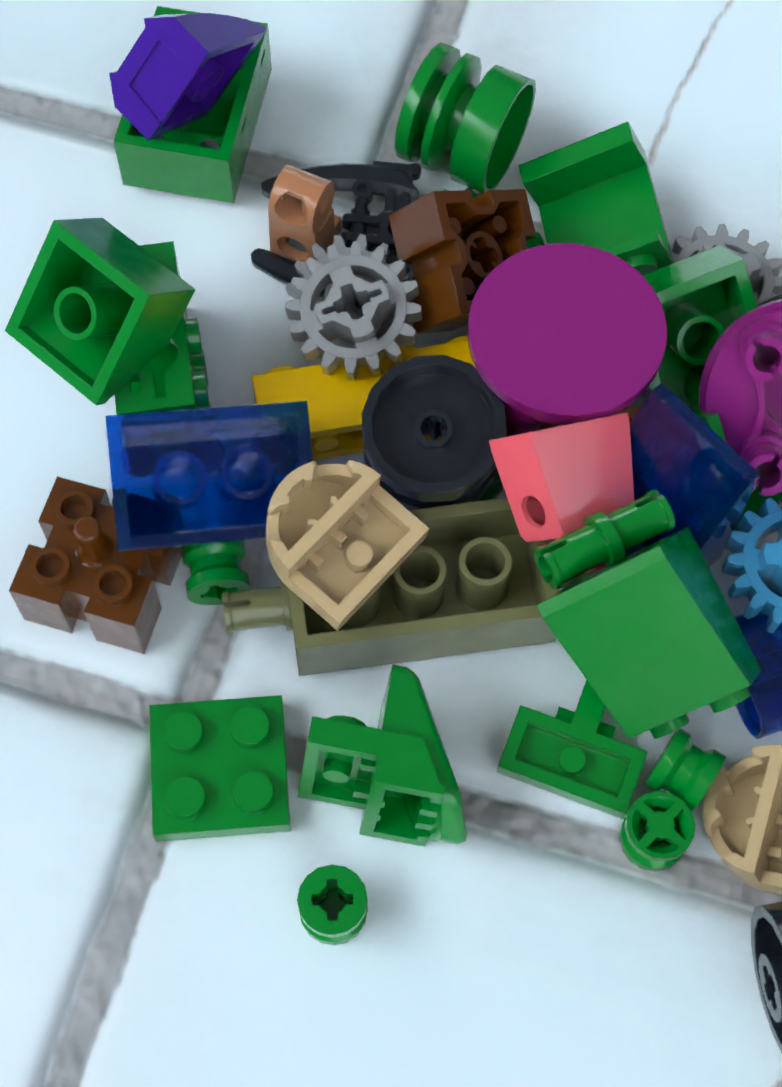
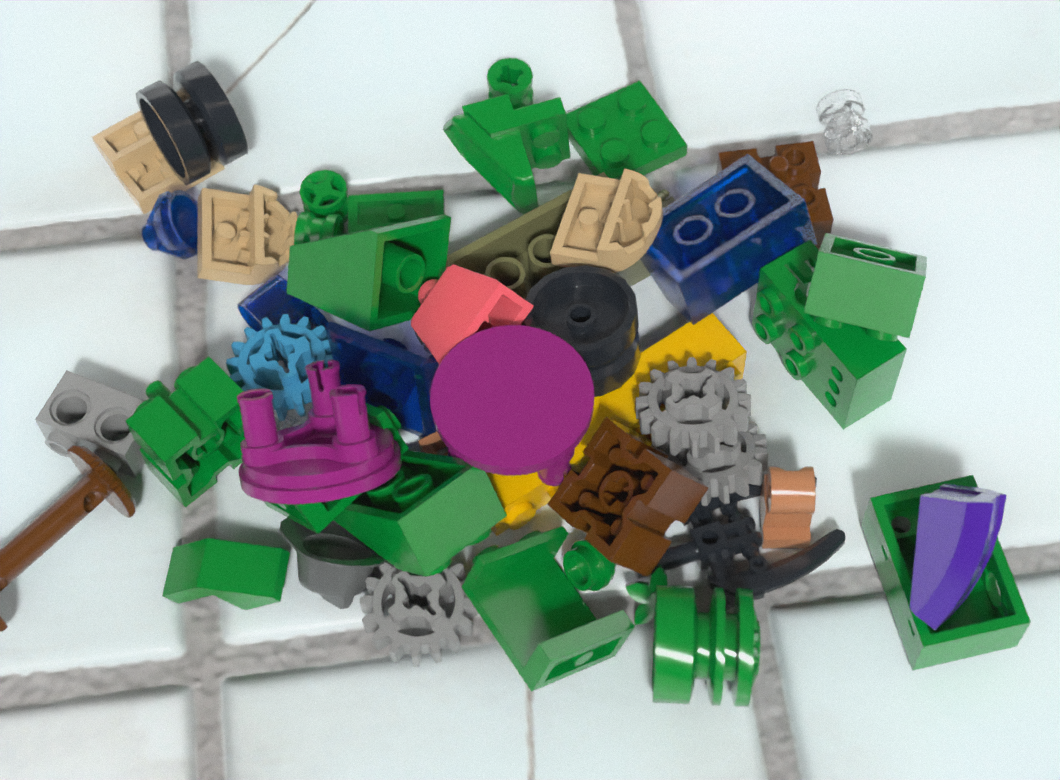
camera: 160 degrees right, 5 degrees down
green pin [533,489,675,589] -> none

